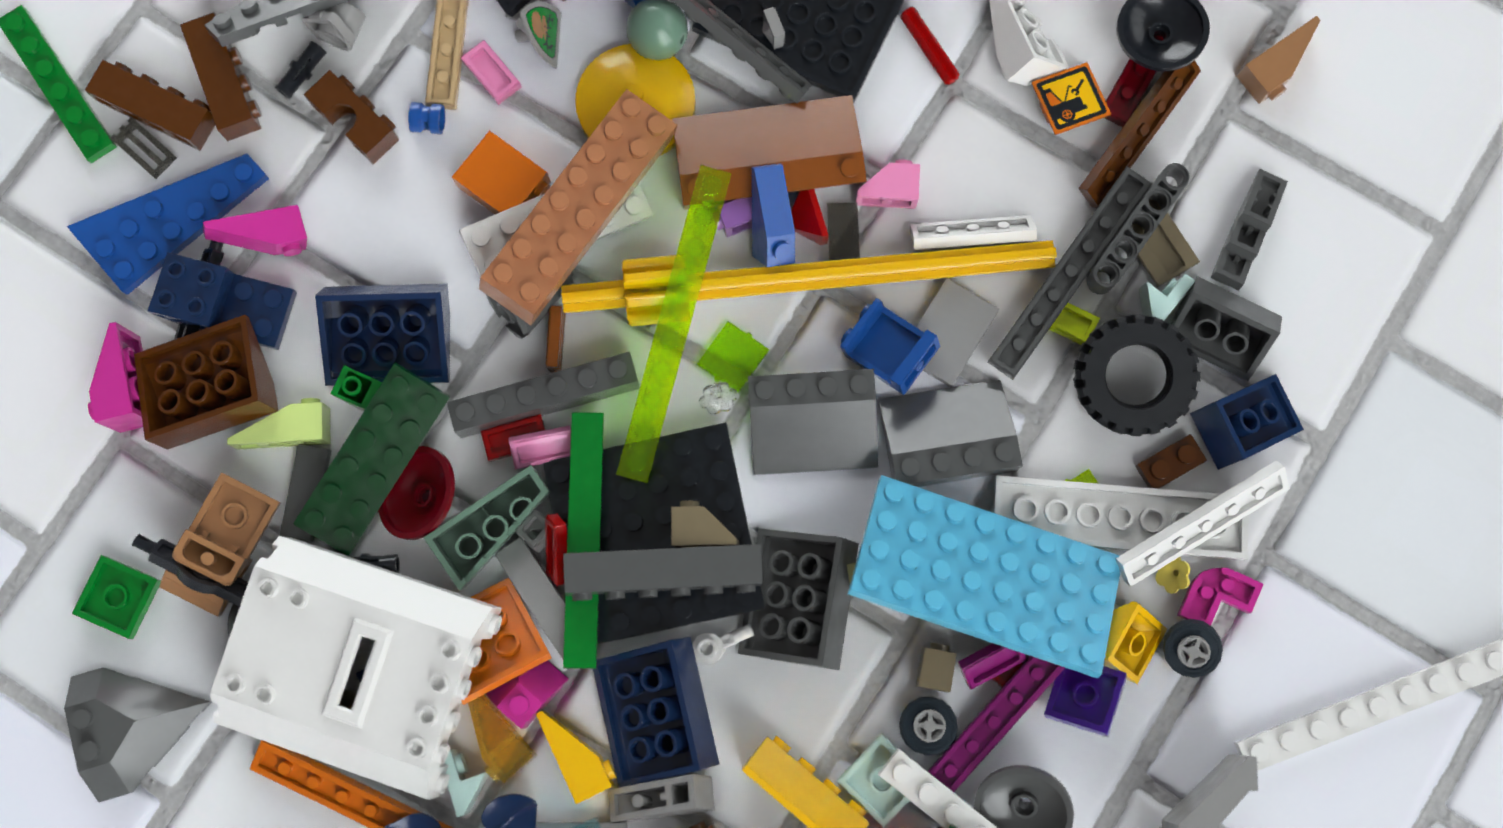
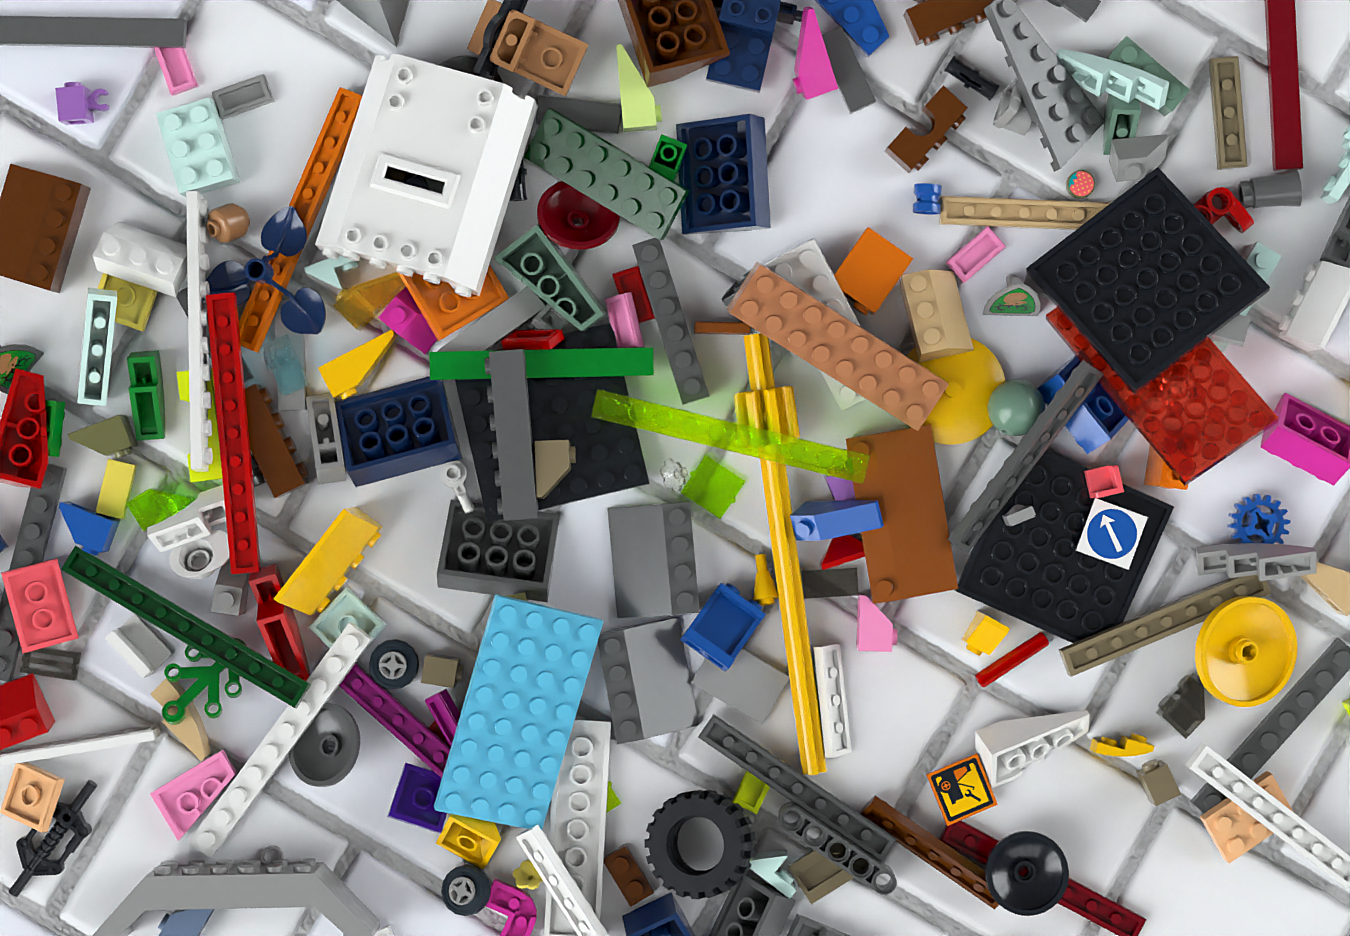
camera: 85 degrees right, 10 degrees up
none -> yellow cone [753,554,779,606]
none -> dark grey tile [822,26,876,114]
none -> tan slope [899,269,974,363]
none -> yellow slope [961,611,1010,656]

